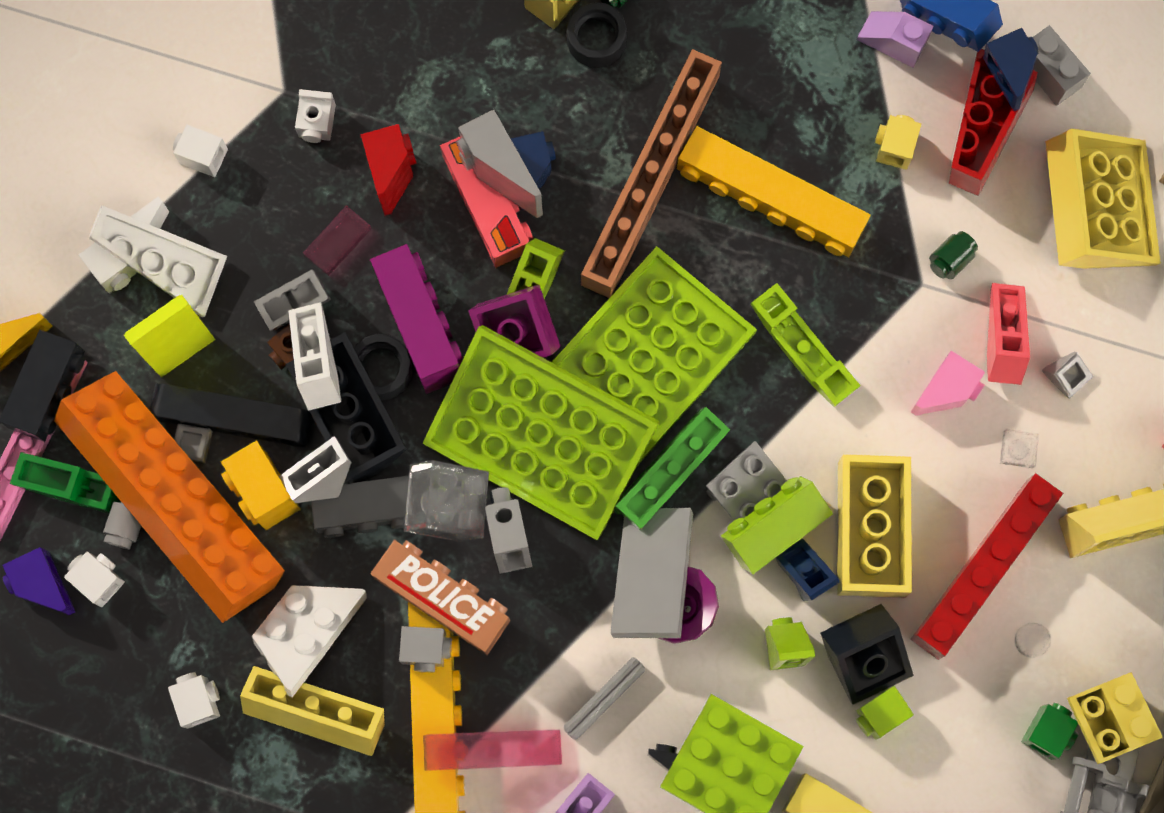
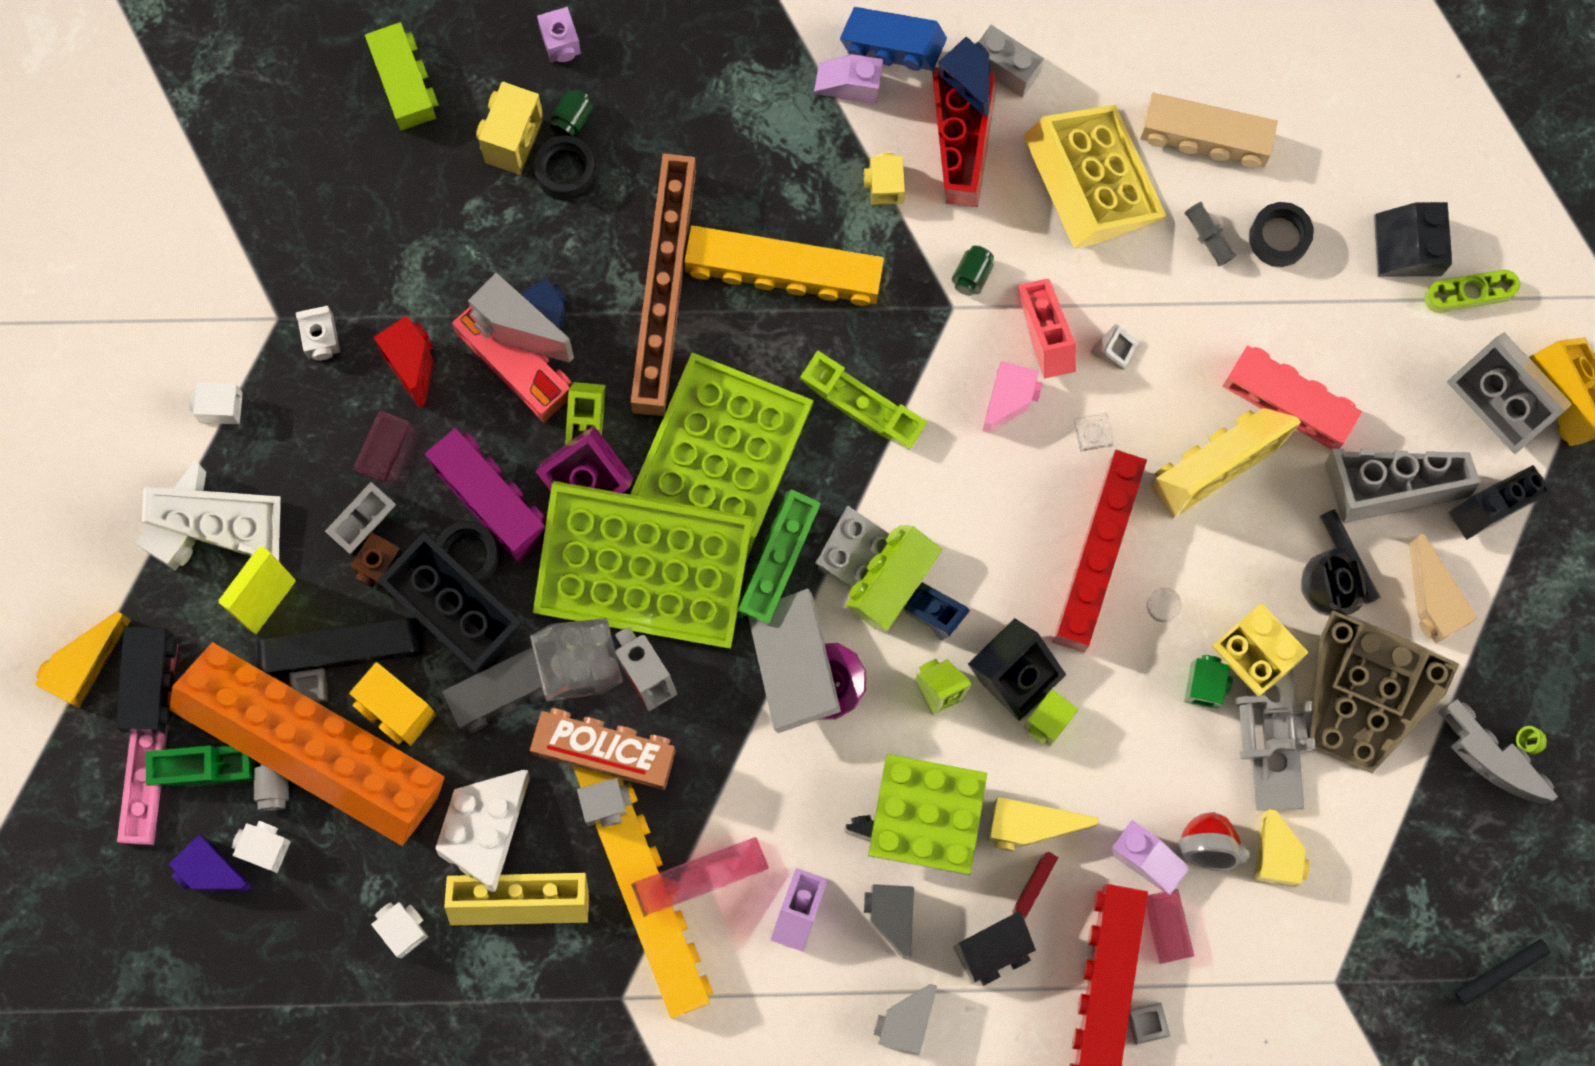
camera: 25 degrees left, 0 degrees up
light grey slope [279,436,351,503] -> none
white slope [288,302,341,410] -> none
light grey axle [564,657,645,740] -> none
light yellow brick [837,455,912,598] -> none

